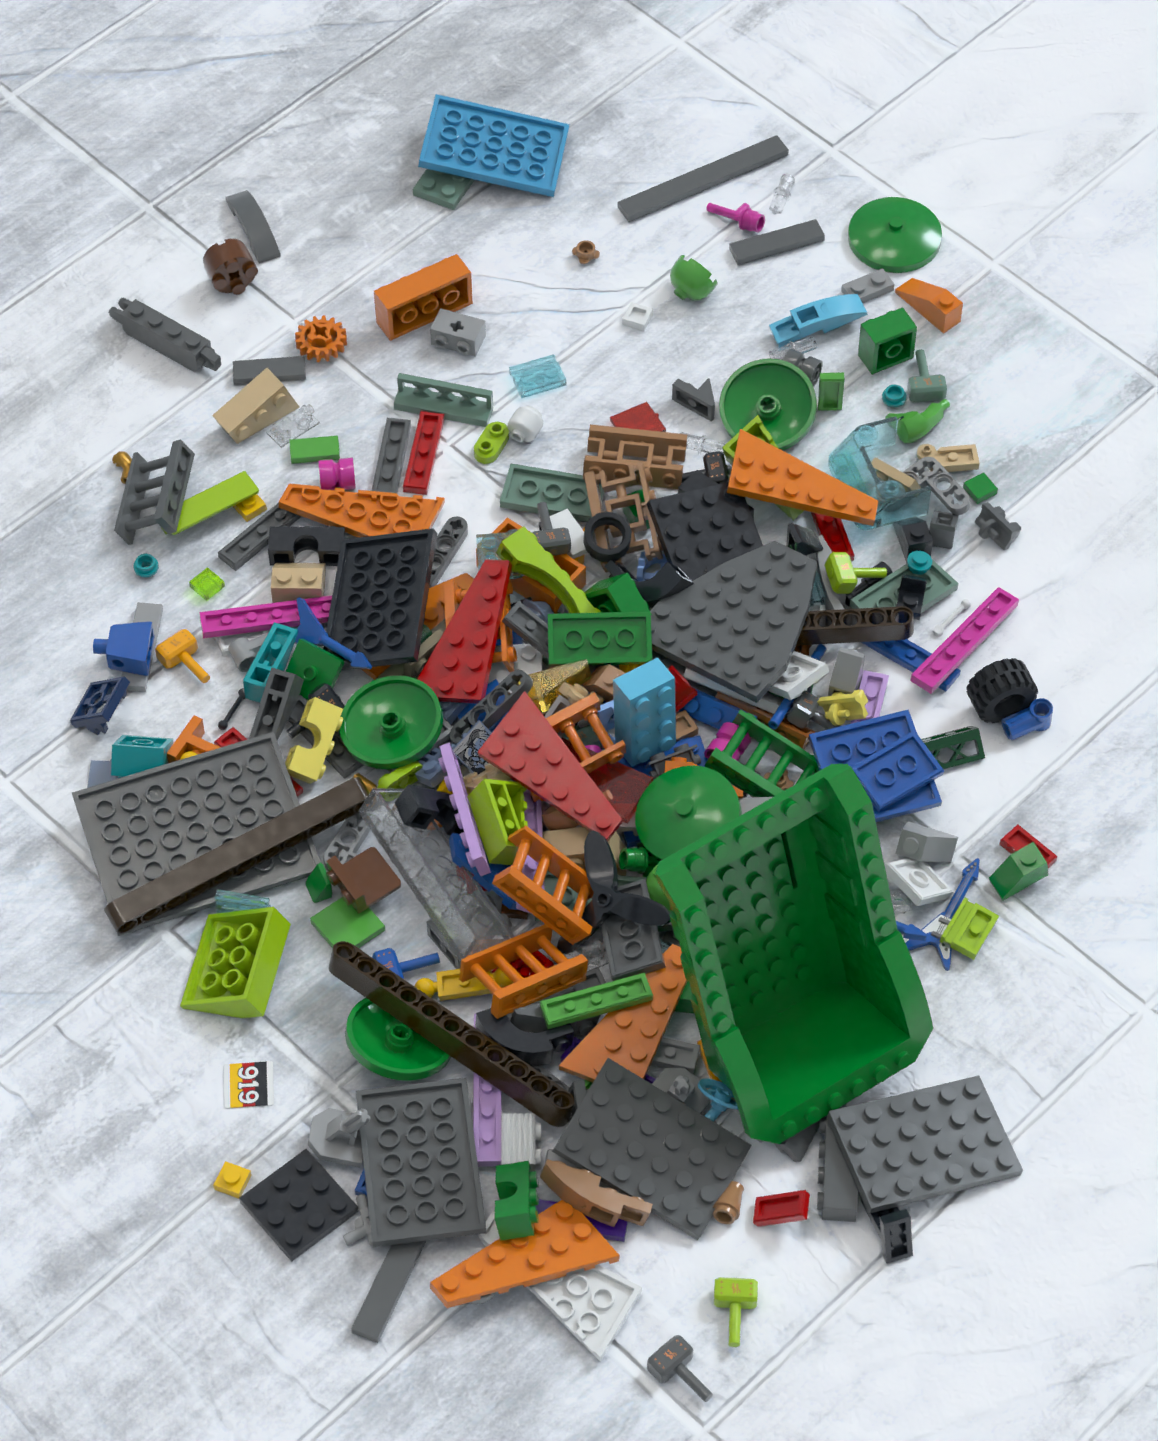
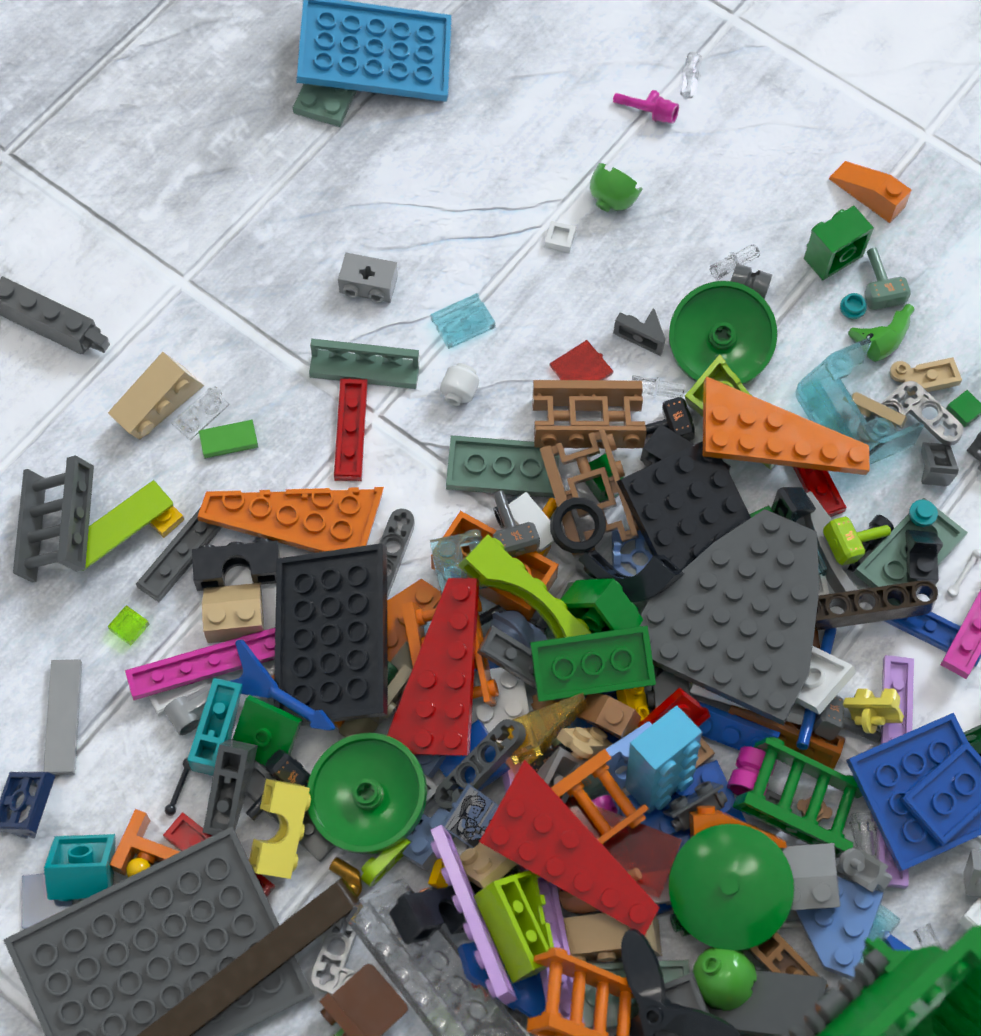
camera: 10 degrees left, 10 degrees up
blue torso [93,621,155,676] -> none
pearl gold arm [112,451,132,484] -> none
teal plate [133,553,159,577] -> none
light orange piece [155,629,210,683] -> none
reddish brown brick [203,239,258,295] -> none
dark grey slope [225,190,281,264] -> none
dark grey tile [232,356,306,385] -> none
orange gear [295,315,347,362] -> none
green slope [306,863,333,903] -> none
dark pink wheel [318,457,356,491] -> none
dark grey tile [372,418,411,493] -> none
orange brick [374,254,473,341] -> none
lime plate [474,422,509,464] -> none
medium nougat plate [572,240,600,264] -> none
dark grey tile [618,135,789,222] -> none
green piece [619,847,660,879] -> none
dark grey tile [729,219,825,265] -> none
medium azure slope [769,294,868,348] -> none
bright green tile [817,372,845,411] -> none
light grey slope [828,647,865,696] -> none
light grey plate [841,268,895,303] -> none
green dish [848,197,942,273] -> none
black slope [893,517,933,563] -> none

